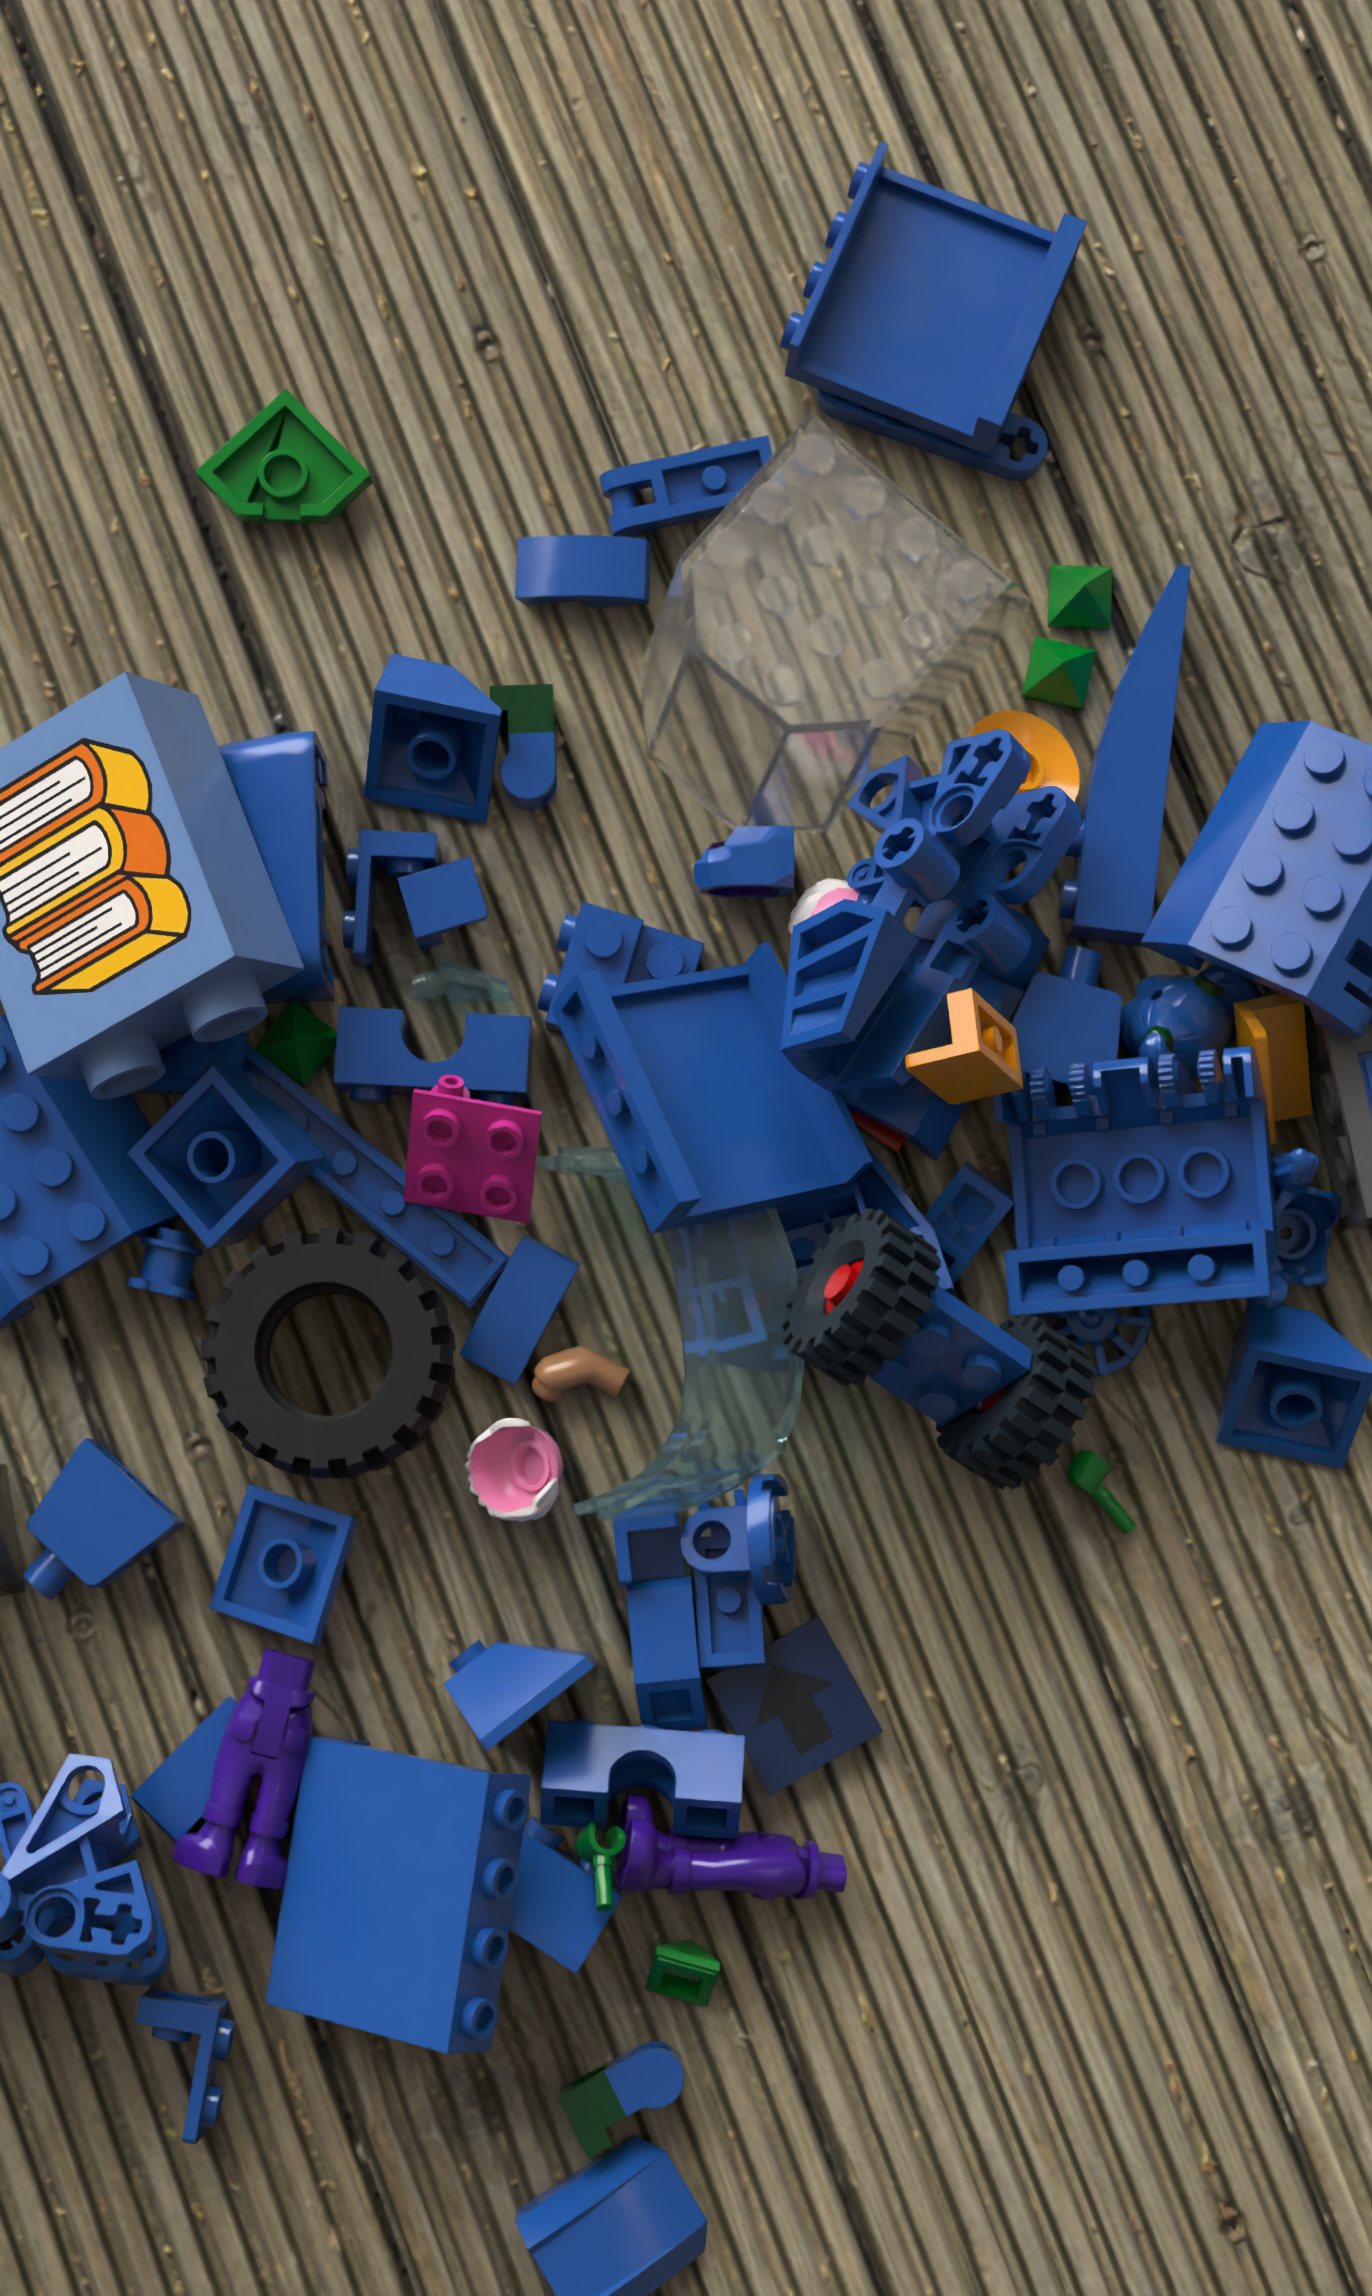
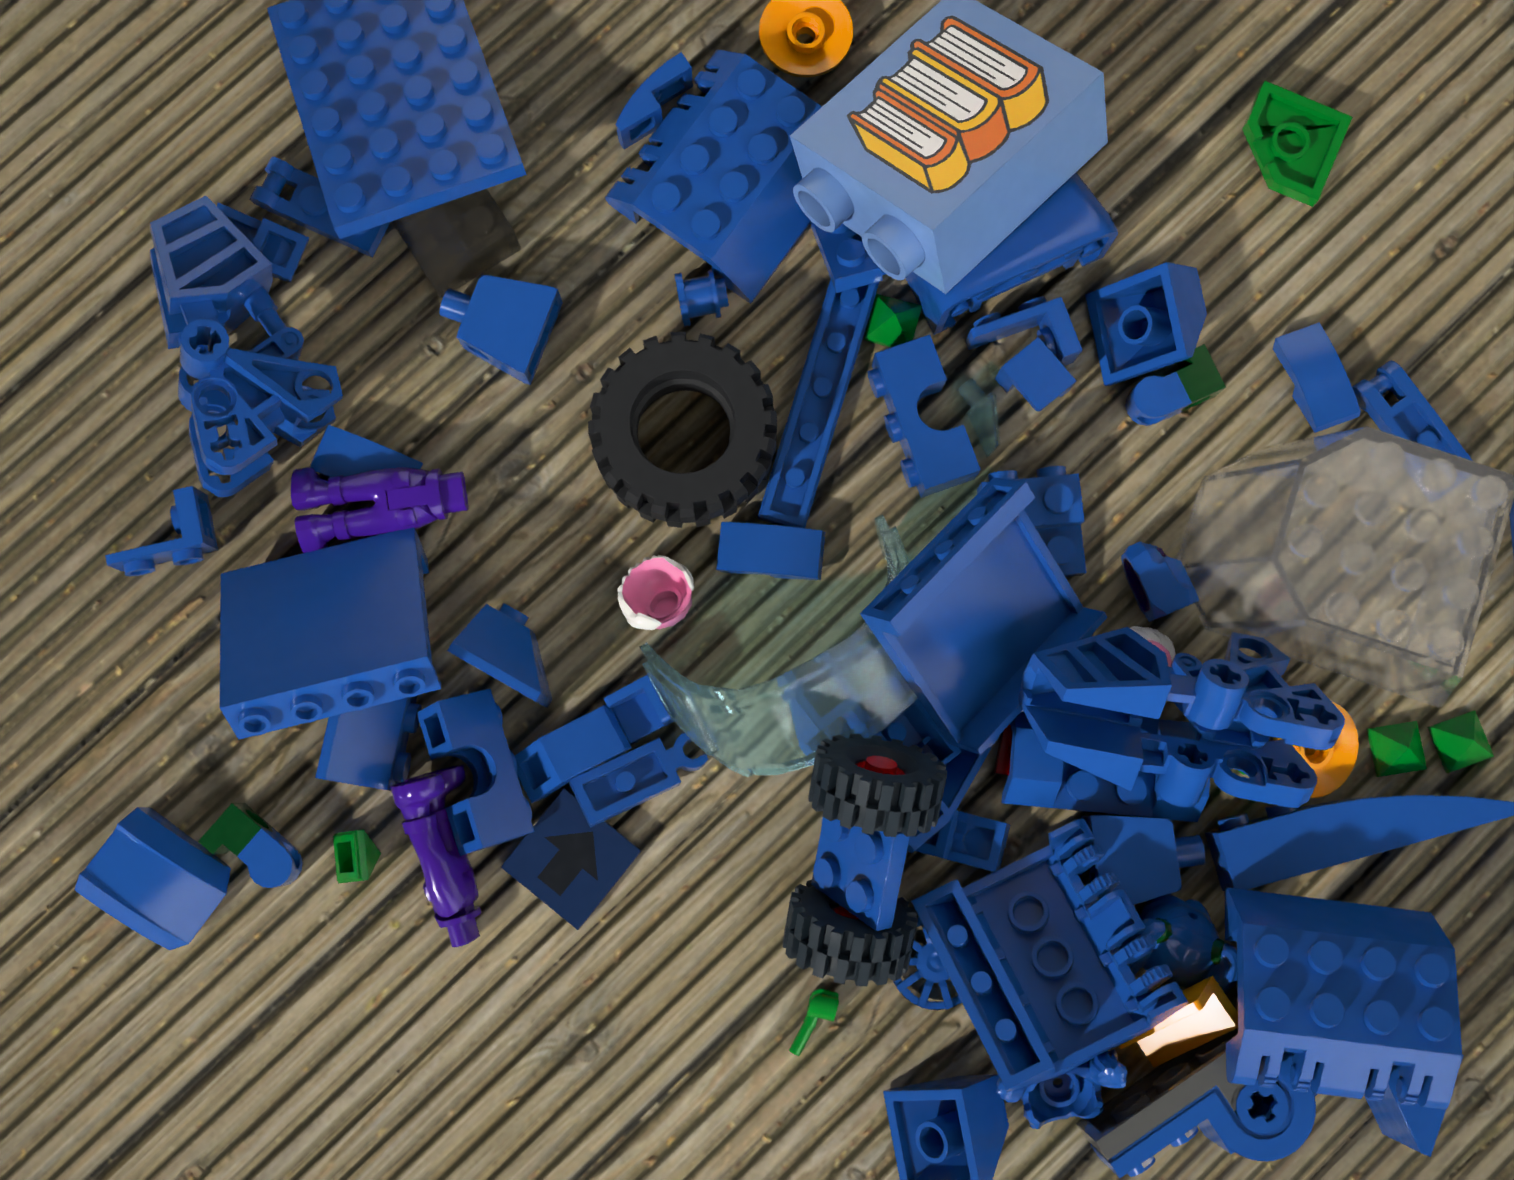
camera: 65 degrees right, 0 degrees up
blue slope [127,1065,327,1249] -> none
blue slope [209,1484,359,1645] -> none
dark pink hinge [403,1075,542,1224] -> none
medium nougat arm [532,1346,631,1402] -> none
green hand [576,1822,626,1912] -> none
blue tile [680,1474,796,1605] -> none
light orange panel [905,988,1024,1105] -> none

